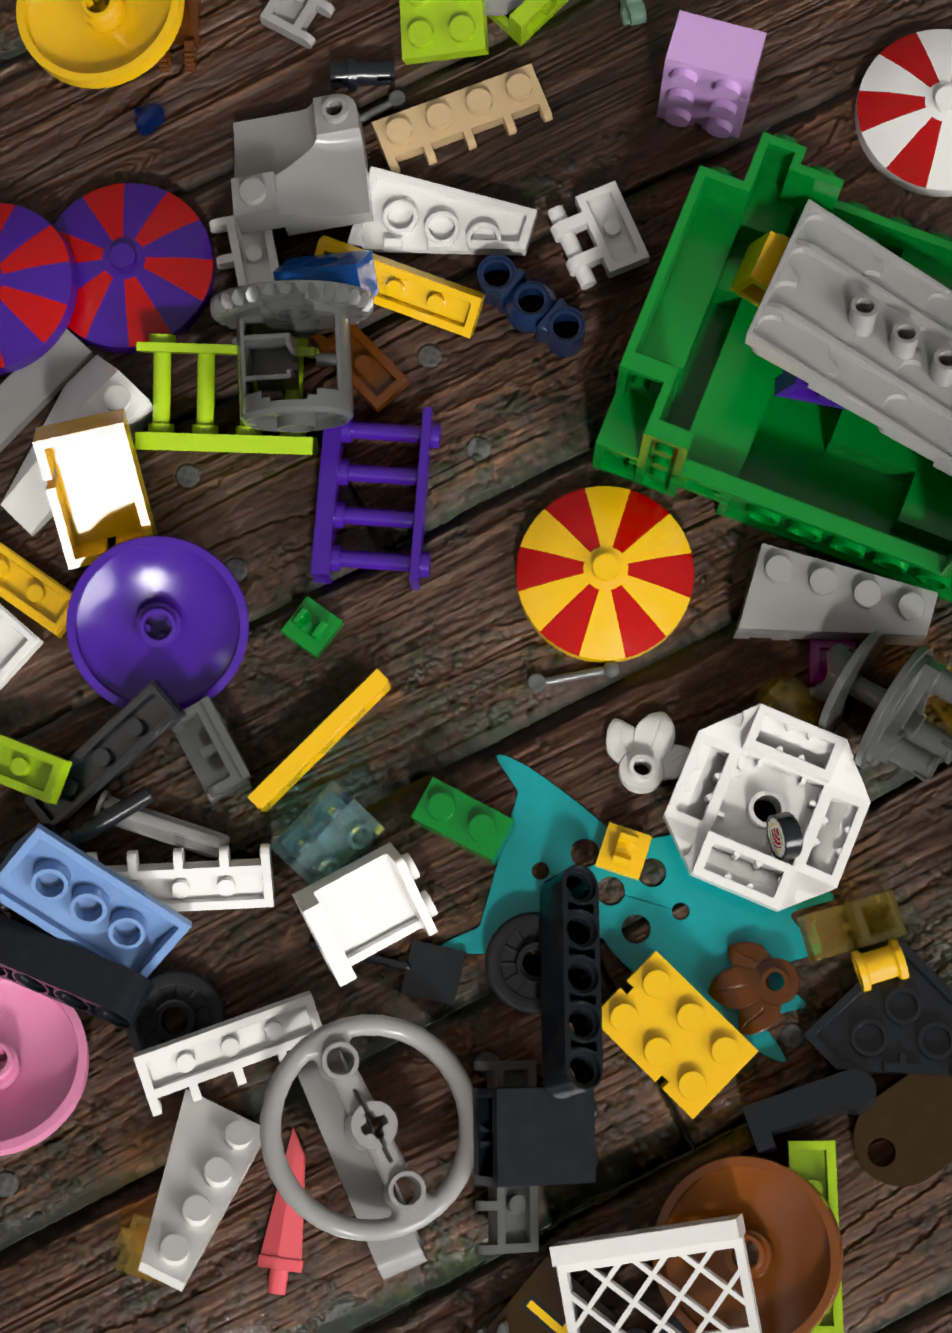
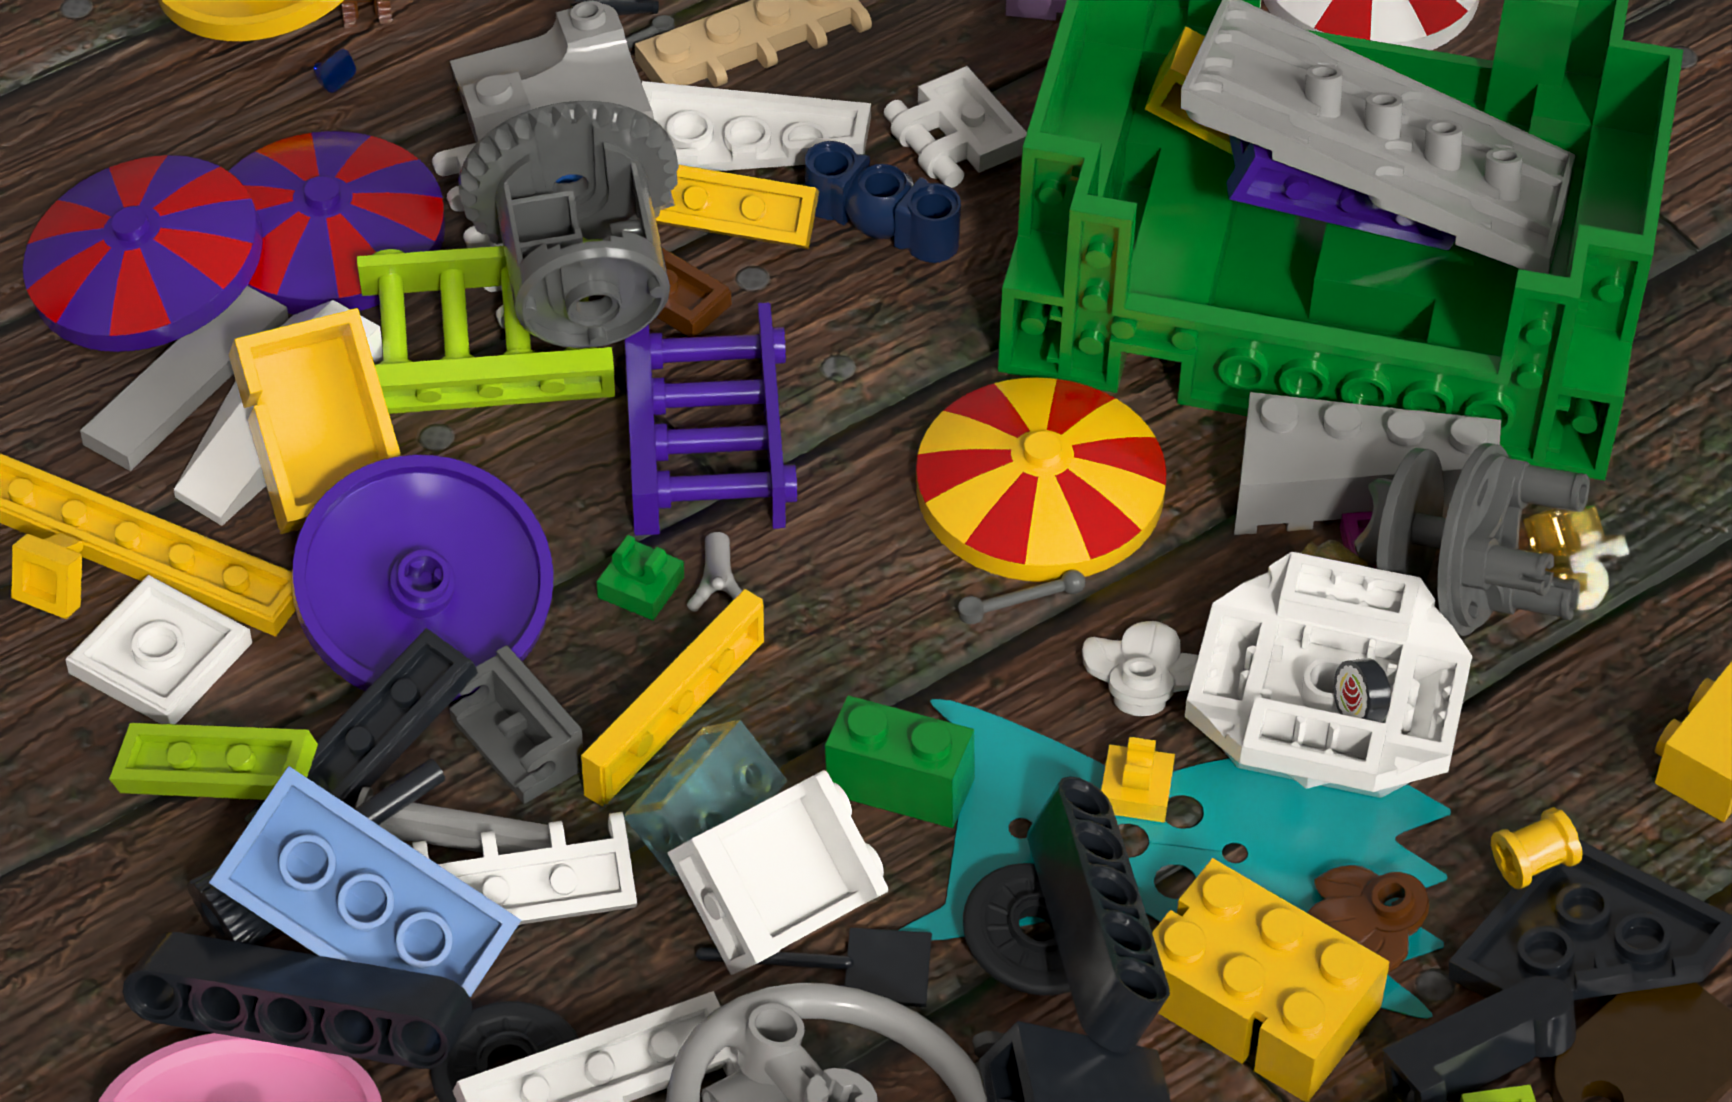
camera: 15 degrees left, 30 degrees down
clear yellow brick [797,890,907,962] -> none
none -> light grey bar [687,532,742,612]

